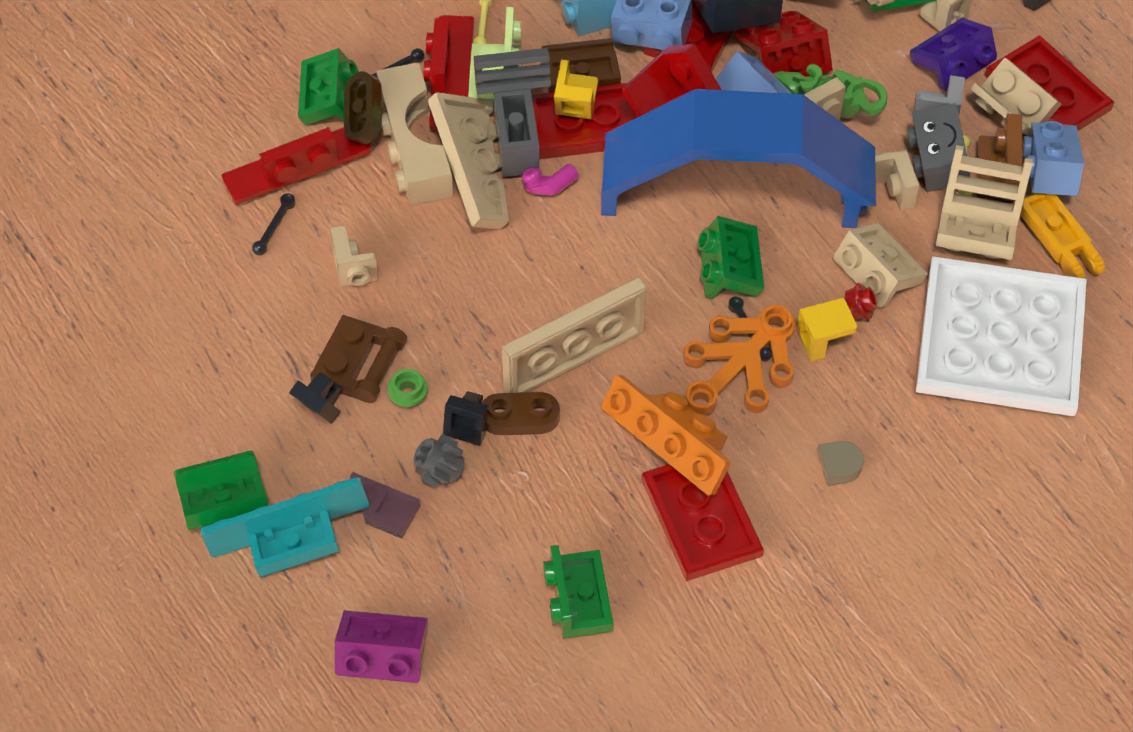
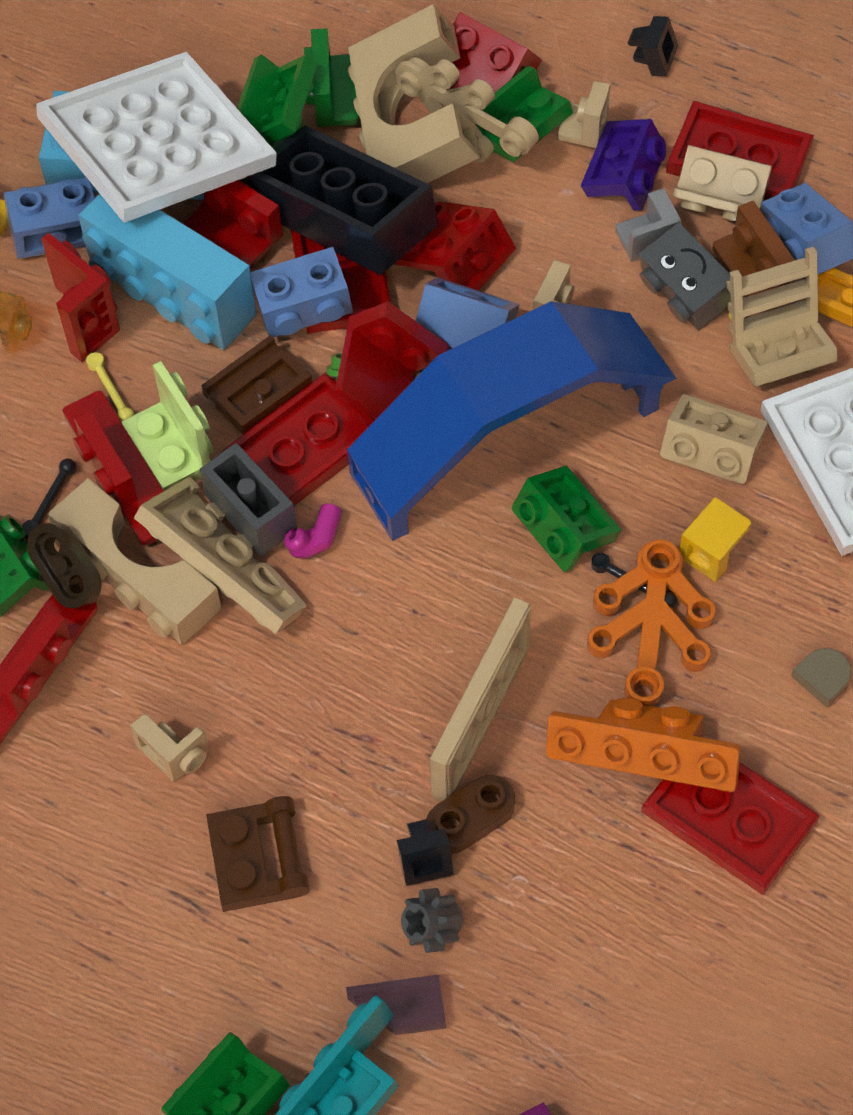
camera: 30 degrees left, 5 degrees up
black hinge [252,193,296,255] -> none
black tile [289,372,341,424] -> none
bright green plate [388,369,428,407] -> none
dark grey tile [474,48,551,94] -> none
green bracket [543,545,614,639] -> none
yellow panel [554,59,598,119] -> none
bright green animal [773,64,888,119] -> none
red plate [845,283,877,320] -> none
tan bracket [875,150,919,210] -> none

